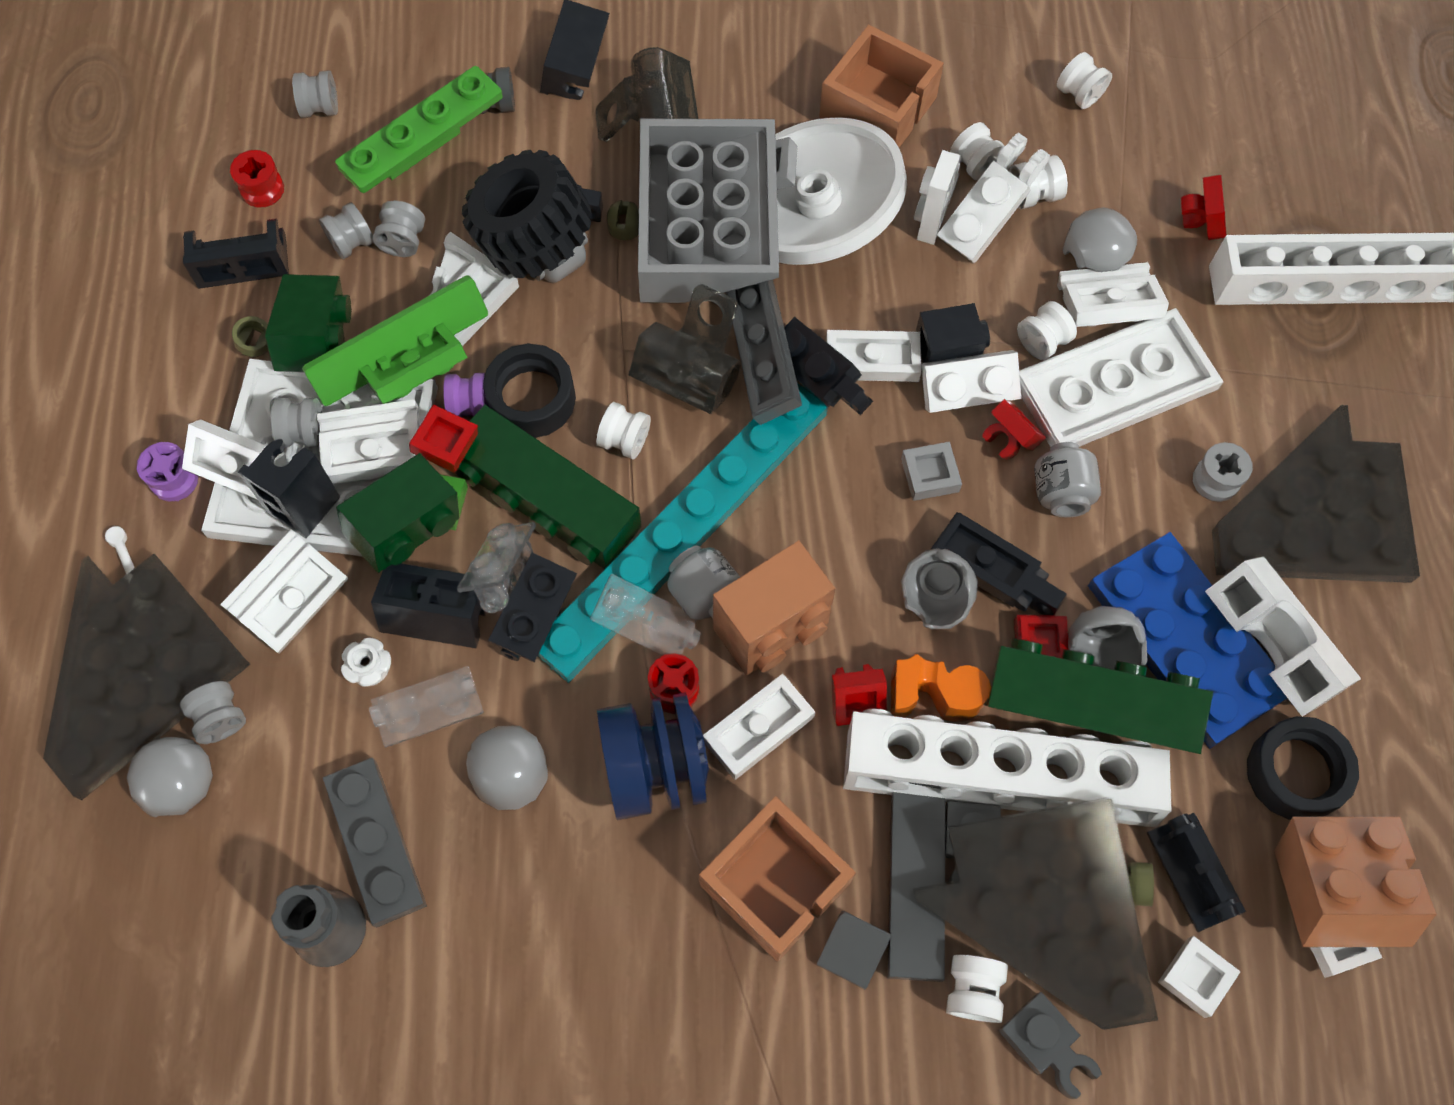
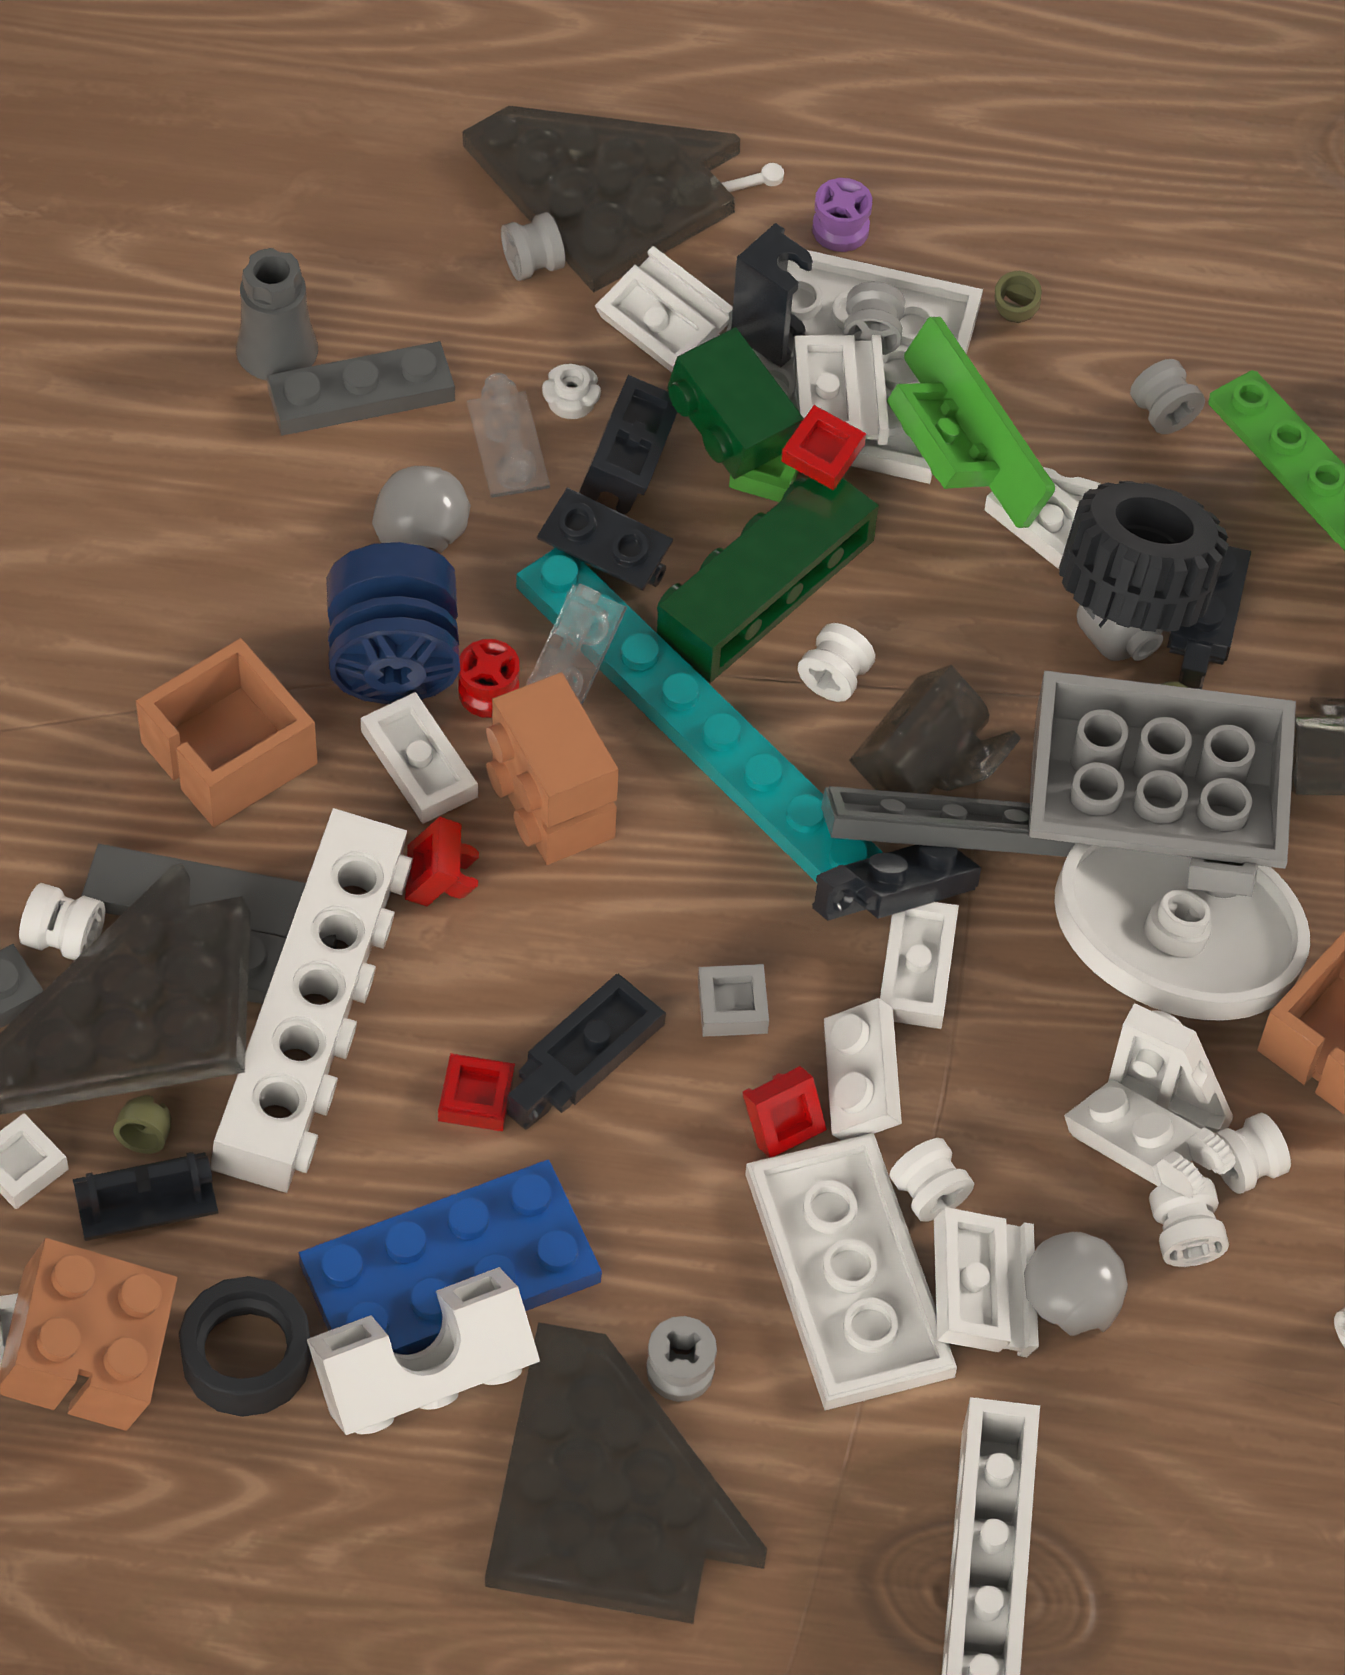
camera: 95 degrees right, 10 degrees down
light grey hair [127,737,213,818] -> none
white plate [182,419,287,499] -> none
black hinge [183,218,289,289] -> none
red wheel [230,150,284,208] -> none
dark green brick [265,274,352,372] -> none
light grey wheel [372,200,426,257] -> none
medium lavender wheel [443,373,487,417] -> none
clear hinge [457,522,536,613] -> none
black tyre [483,343,576,438] -> none
light grey head [667,545,740,620] -> none
dark grey slope [816,911,891,990] -> none
orange leg [890,654,991,722] -> none
light grey hair [901,548,978,629] -> none
black brick [915,303,990,363] -> none
dark green brick [986,638,1213,754] -> none
light grey head [1034,442,1101,517] -> none
light grey hair [1068,606,1147,670] -> none
red tile [1181,175,1227,240] -> none

